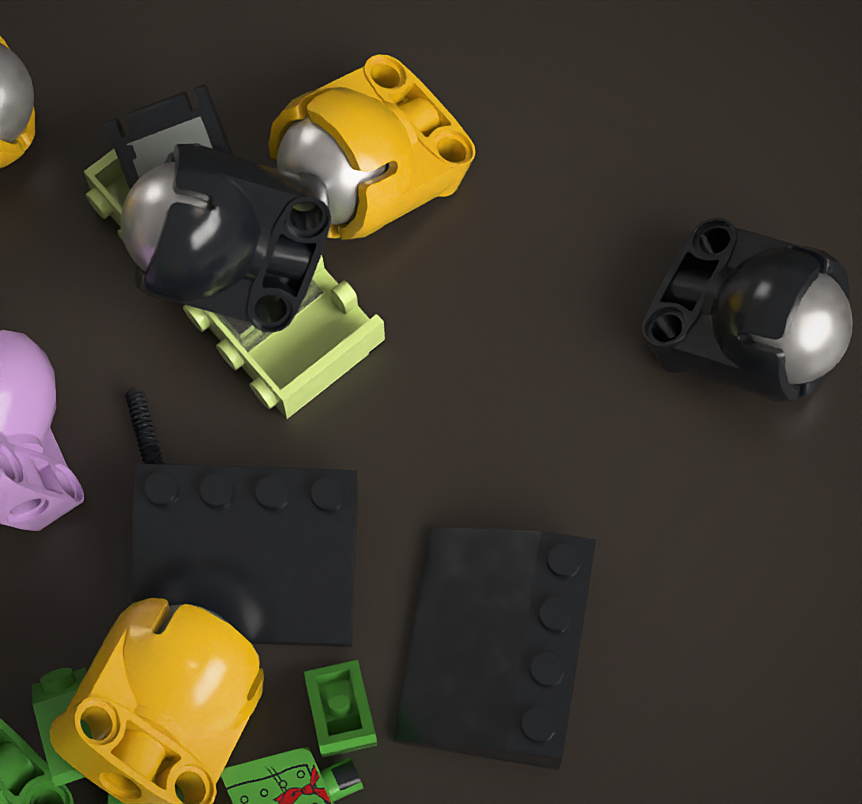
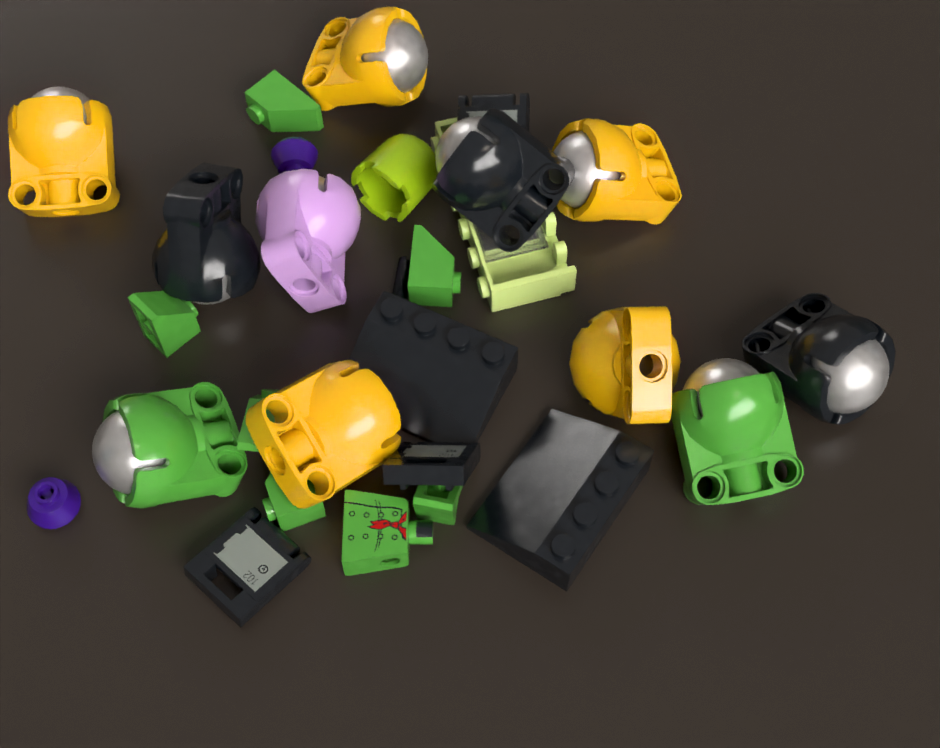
camera: 25 degrees right, 10 degrees down
none -> lime cylinder [351,134,438,222]
none -> black container [383,442,481,491]
none -> bright green slope [408,225,461,307]
none -> yellow piece [569,306,681,424]
none -> bright green piece [671,358,804,505]

